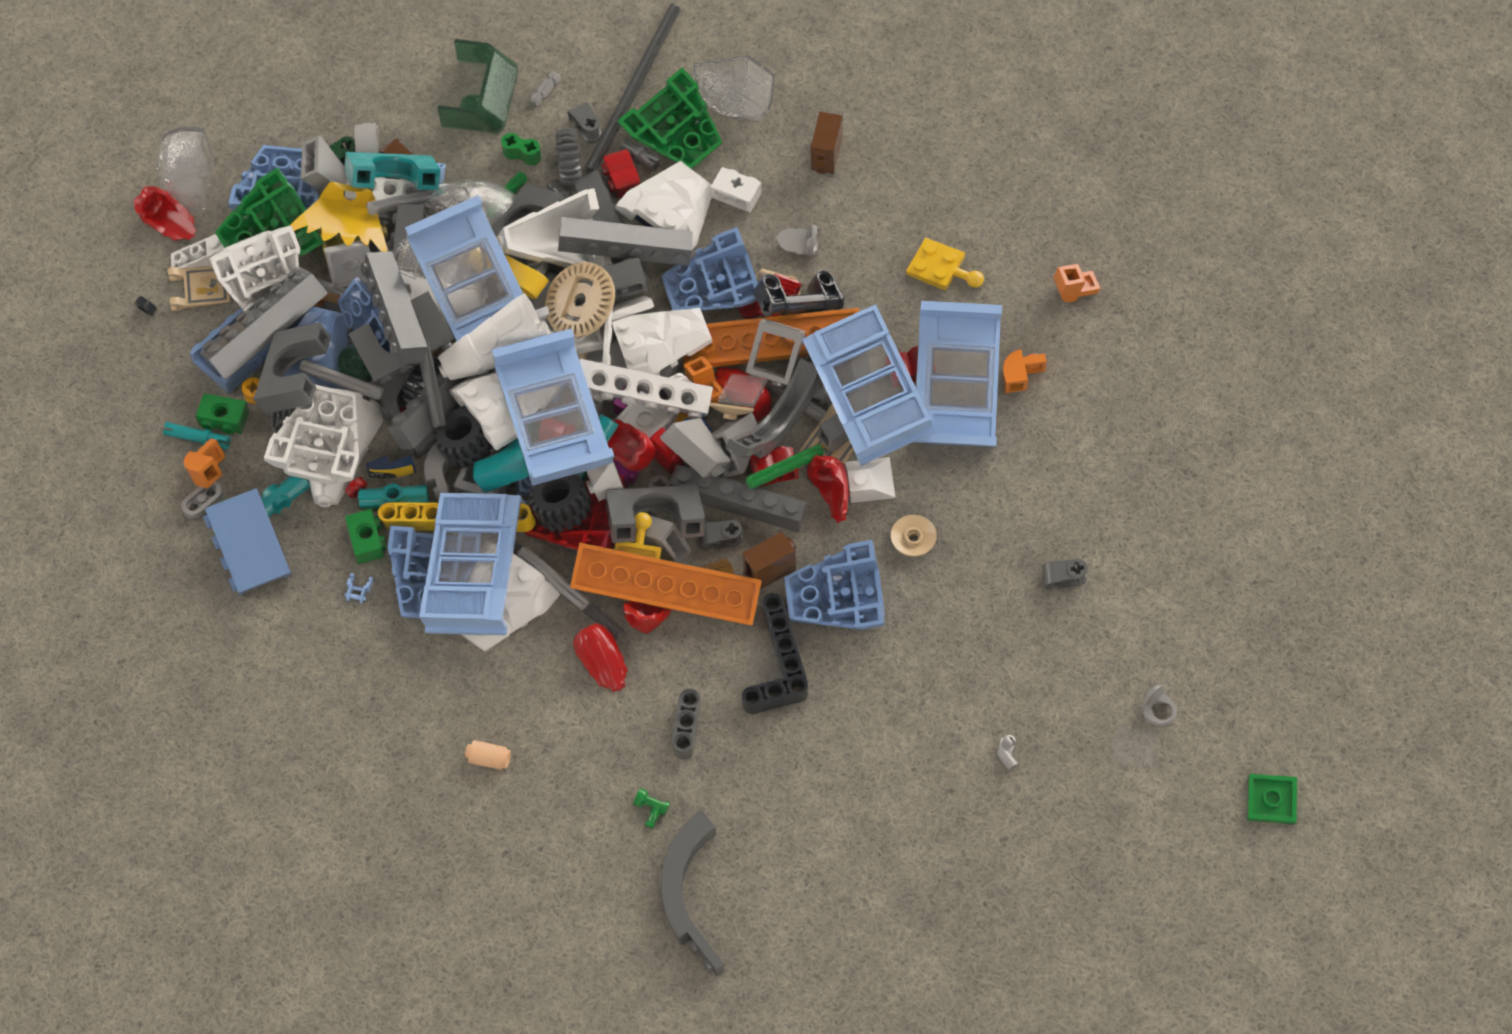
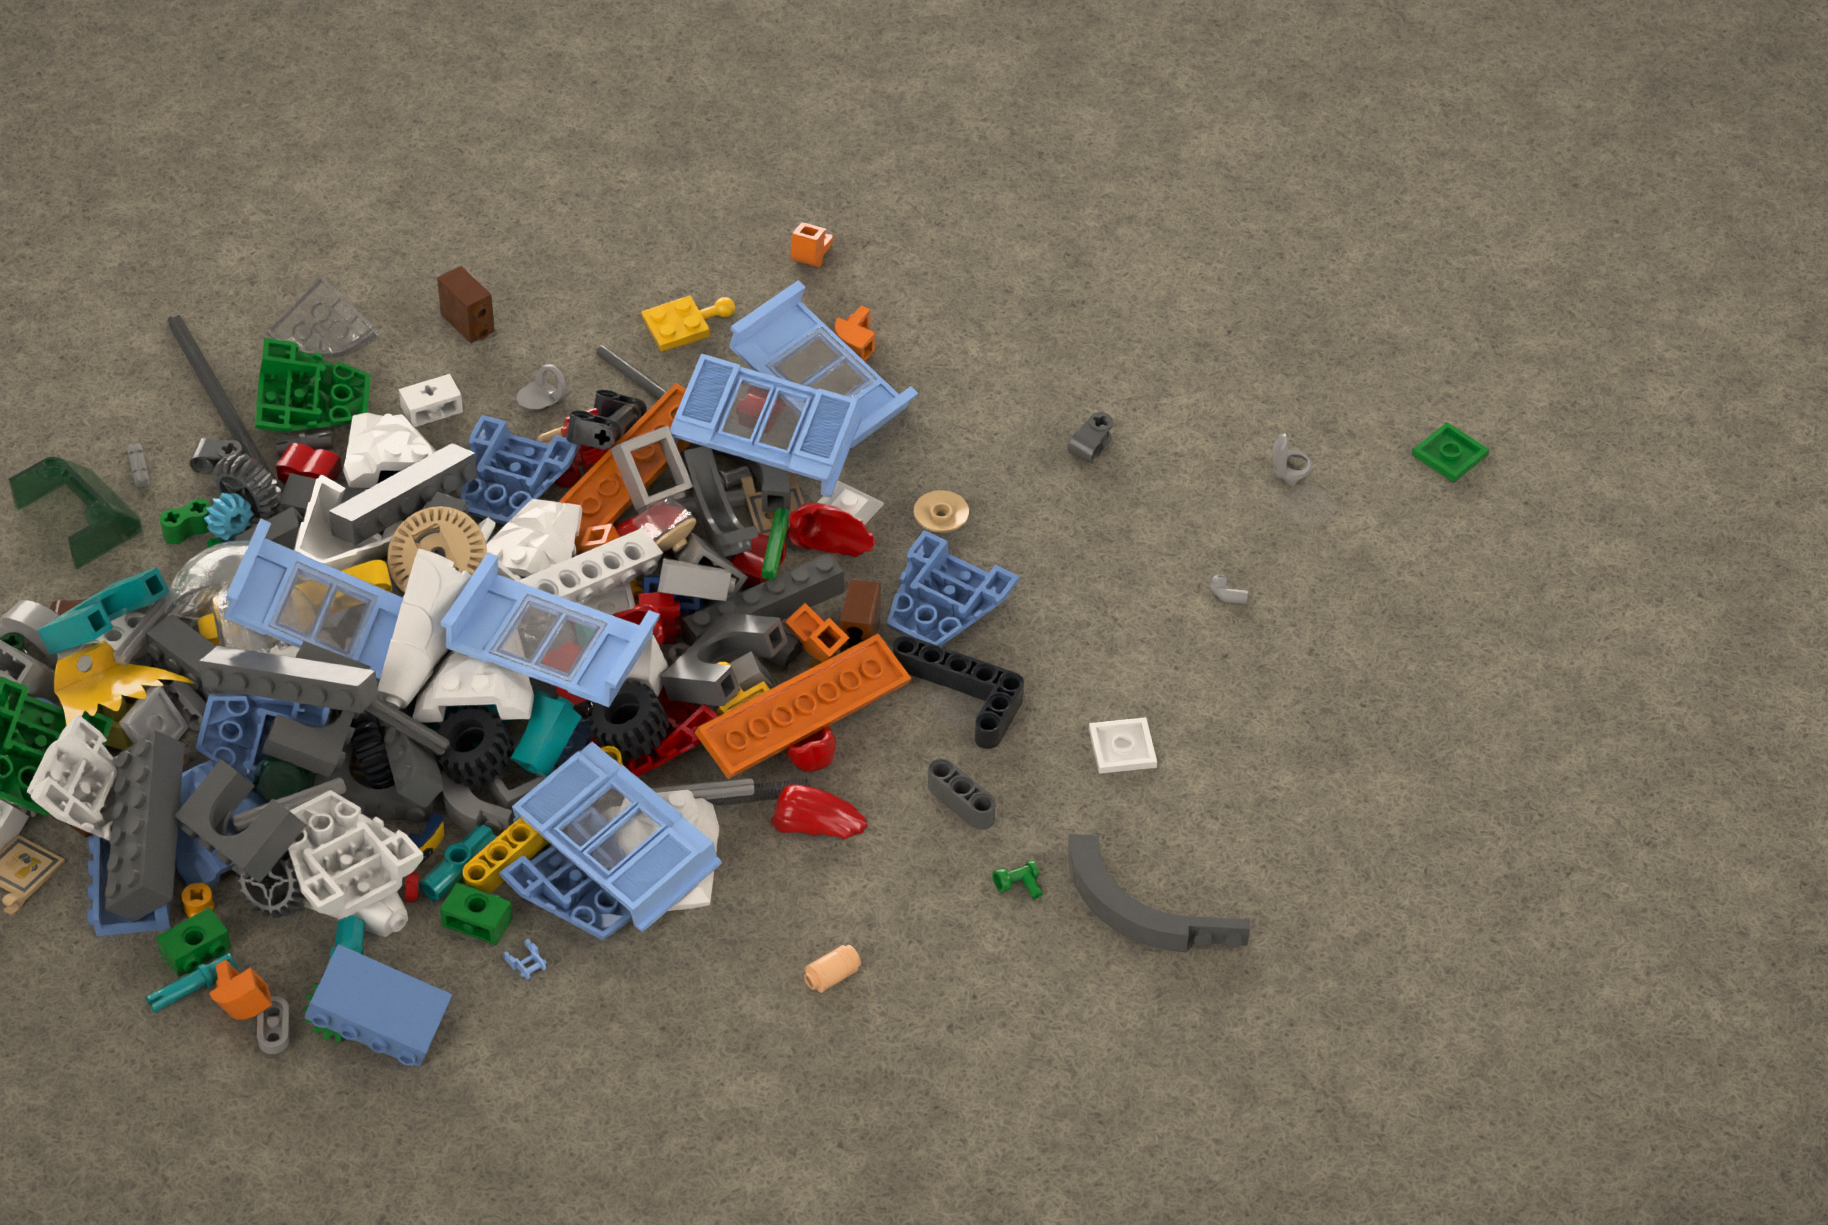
camera: 55 degrees left, 15 degrees down
none -> medium azure gear [204,493,254,541]
none -> dark grey piece [596,345,667,399]
none -> orange brick [783,603,849,662]
none -> white tile [1089,717,1157,774]

